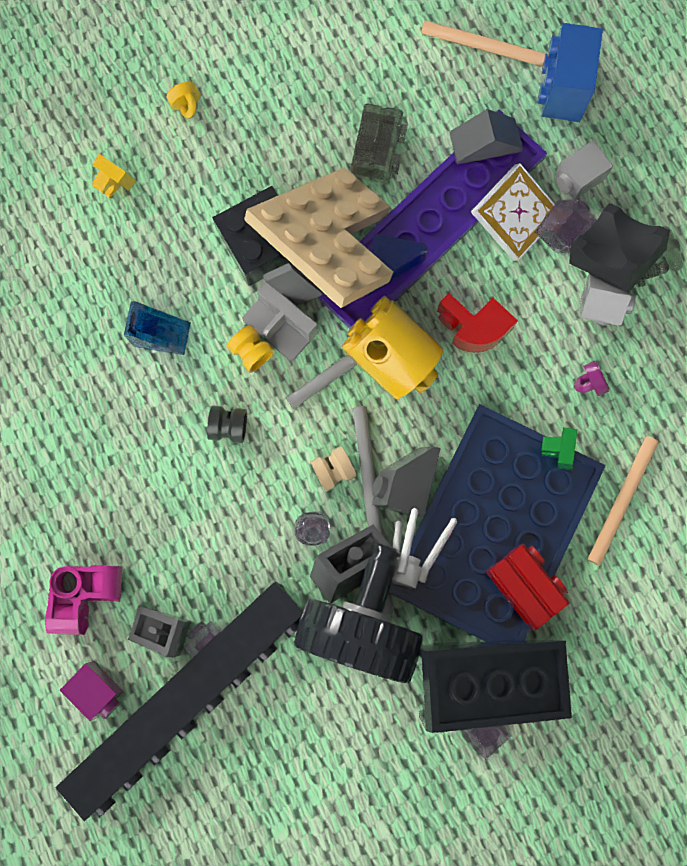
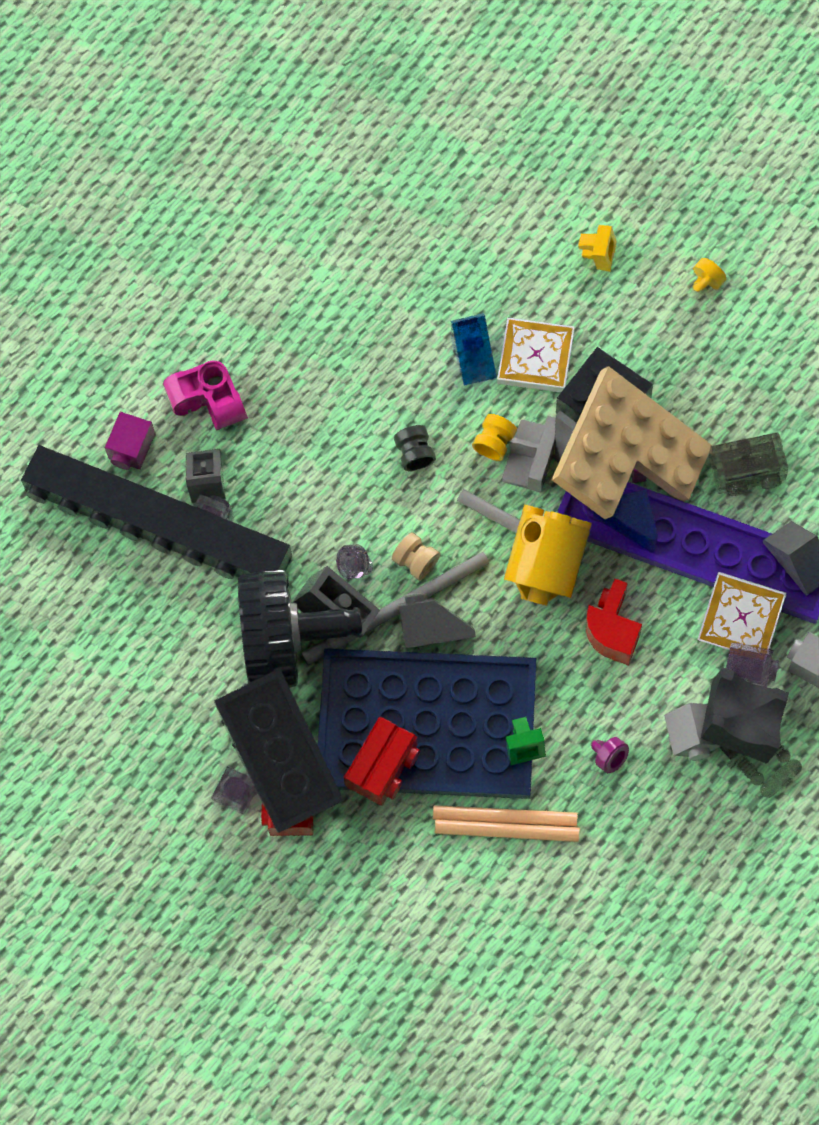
camera: 70 degrees right, 10 degrees down
white plant [392,508,457,589] -> none
none -> light nougat bar [433,805,578,827]
none -> tile [497,318,575,392]

